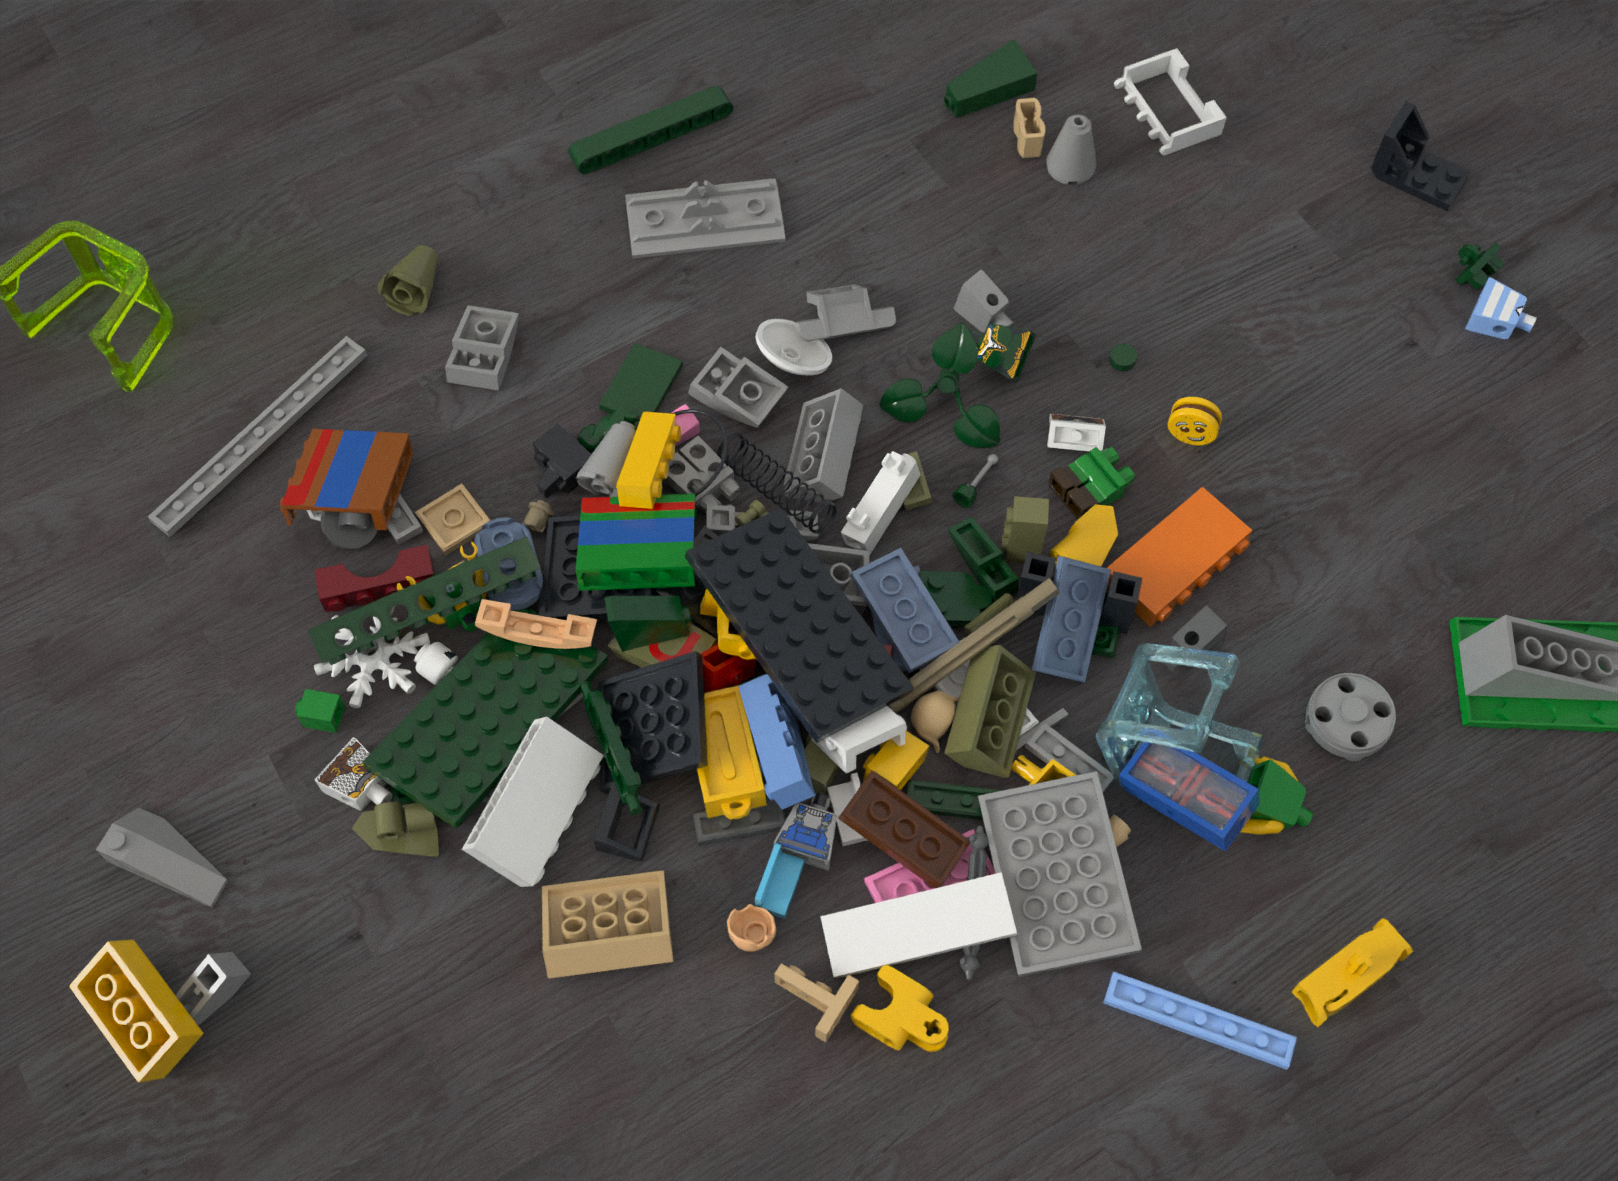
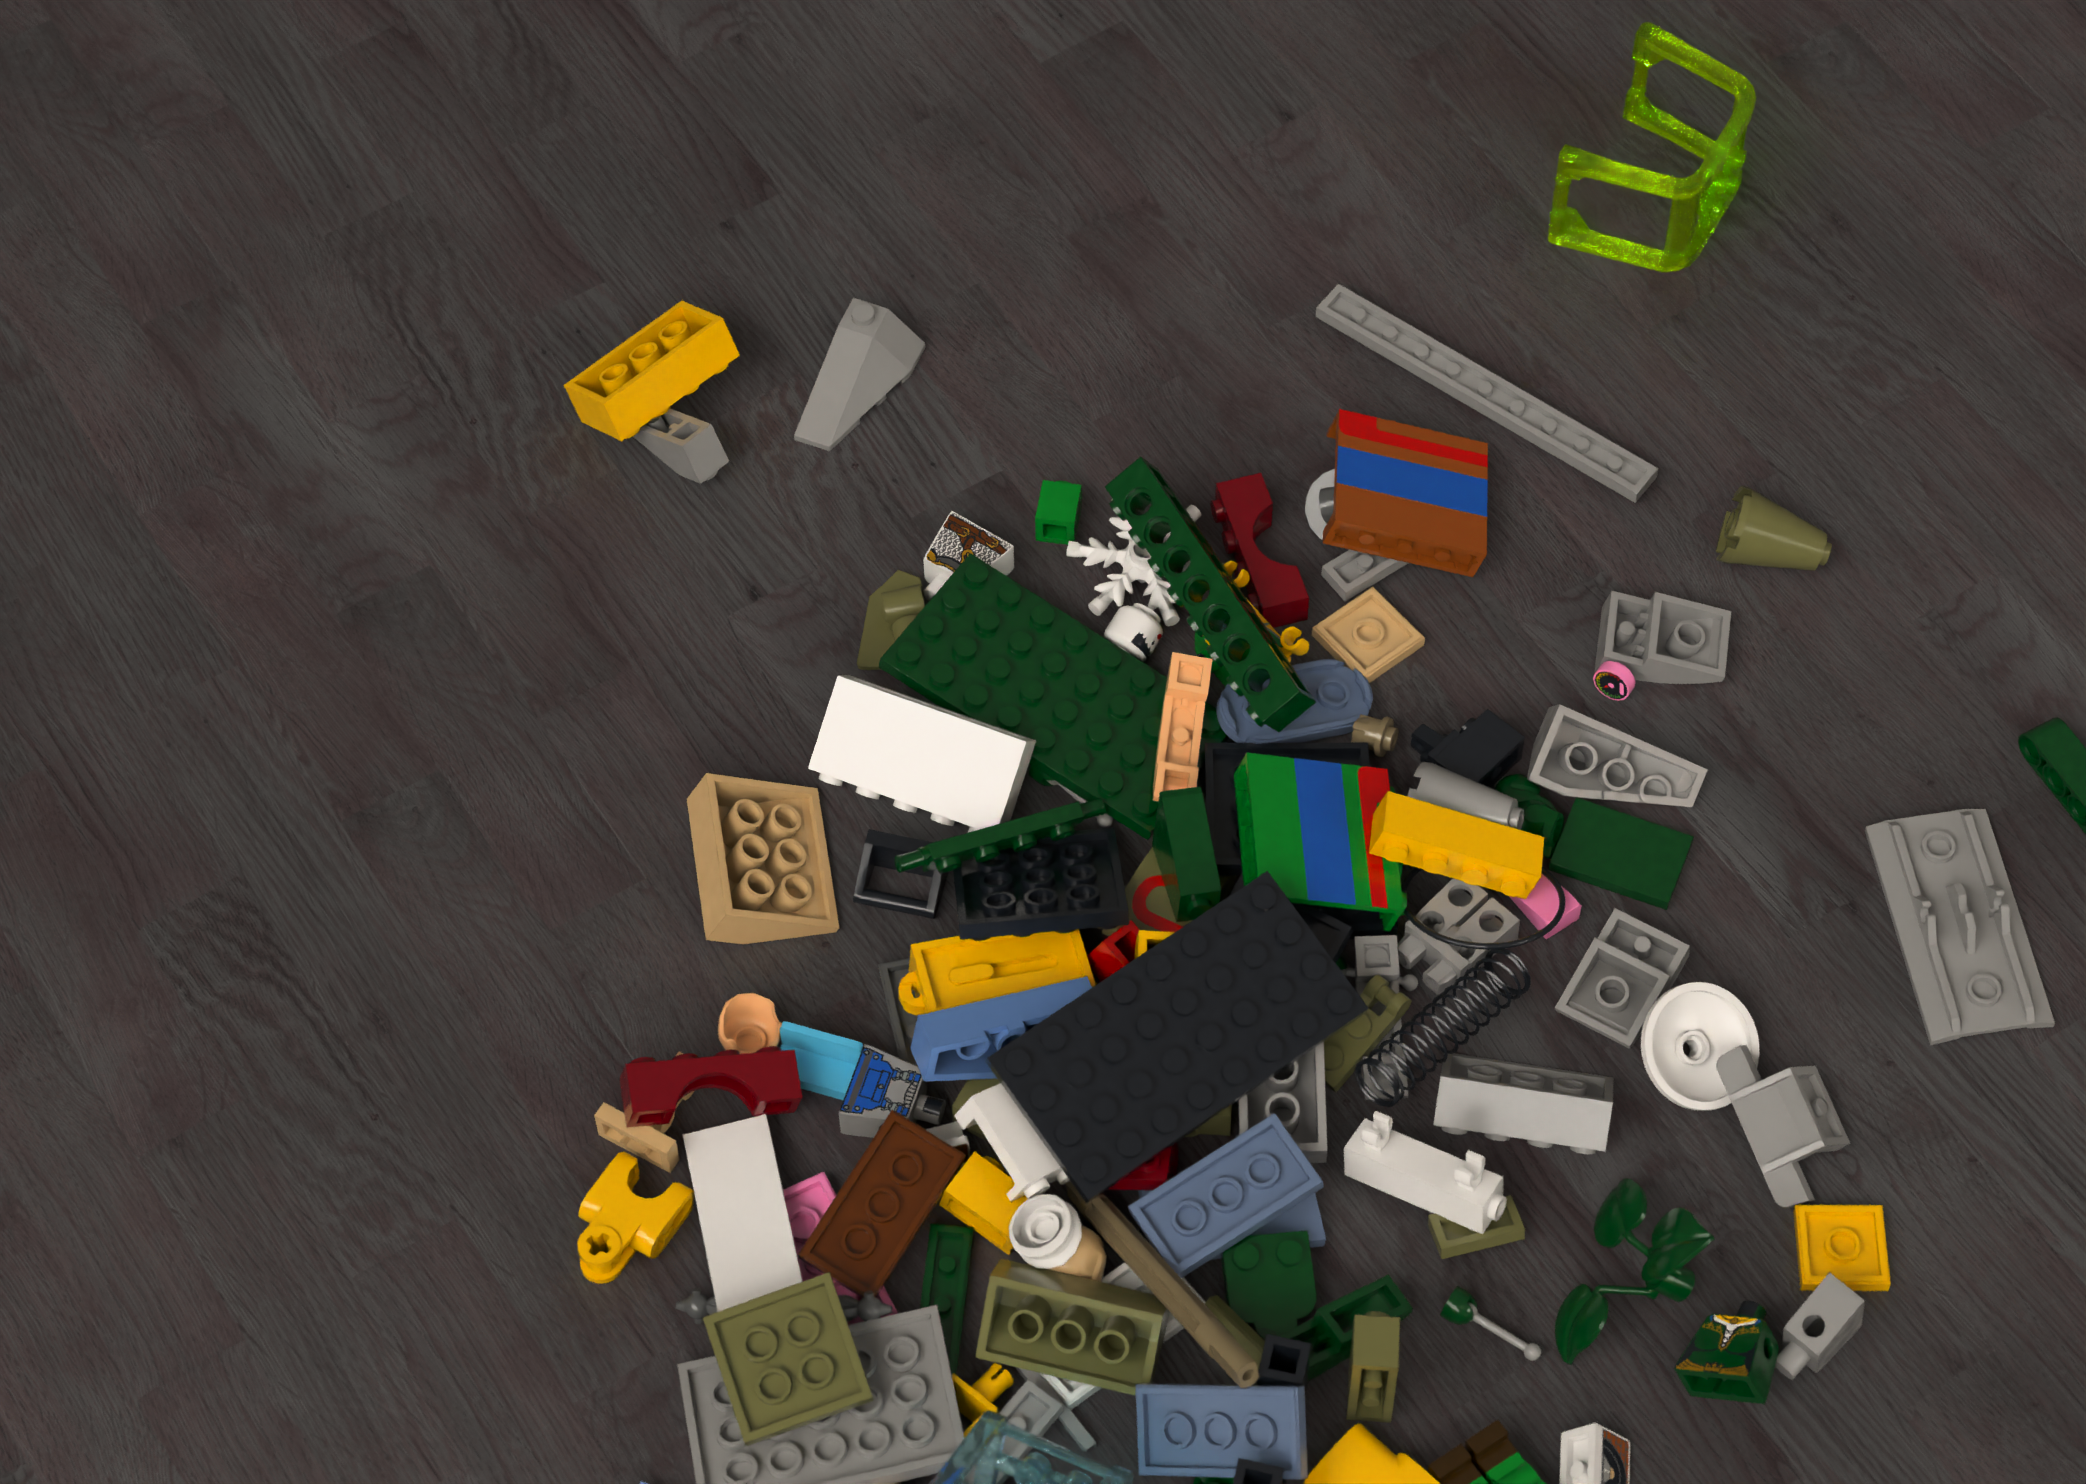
camera: 90 degrees right, 5 degrees down
none -> dark red arch [619,1046,802,1128]
none -> olive plate [702,1272,874,1447]
none -> white piece [1008,1194,1082,1269]
none -> light grey wedge [1527,704,1708,807]
none -> tile [1593,661,1636,701]
none -> yellow tile [1793,1205,1891,1291]

